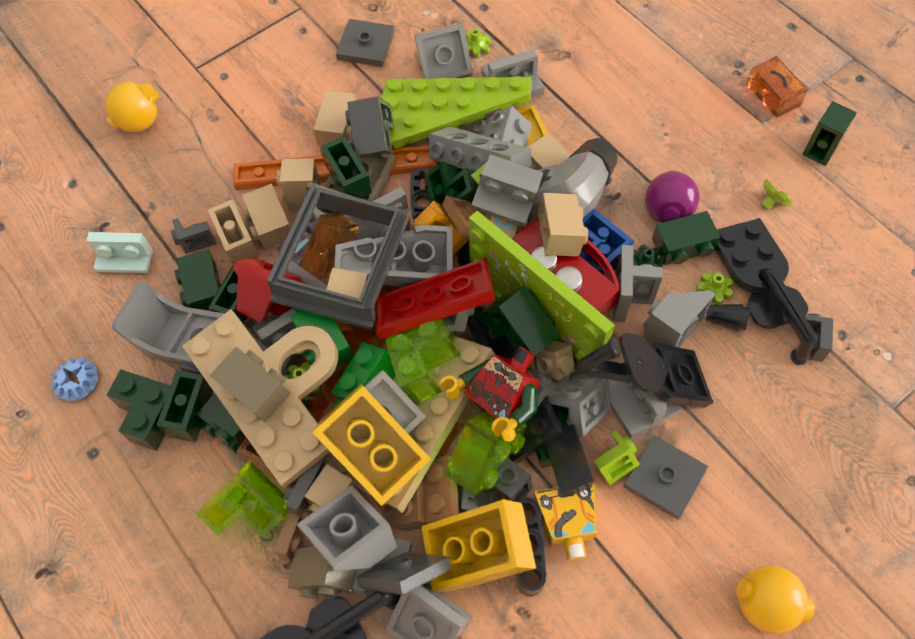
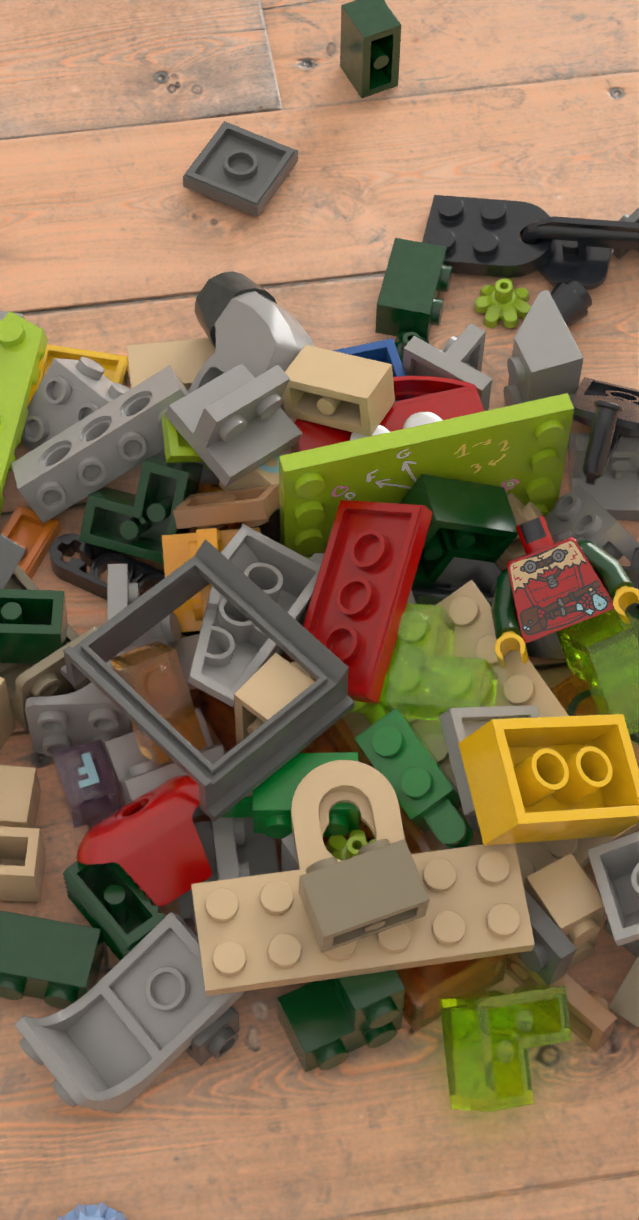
camera: 65 degrees left, 5 degrees down
dark green brick [107,369,171,451] -> none
dark green brick [157,370,213,442] -> none
magenta brick [645,171,700,223] -> none
clear orange brick [746,56,808,118] -> none
lime plant [761,179,792,210] -> none
none -> dark grey plate [183,121,298,217]

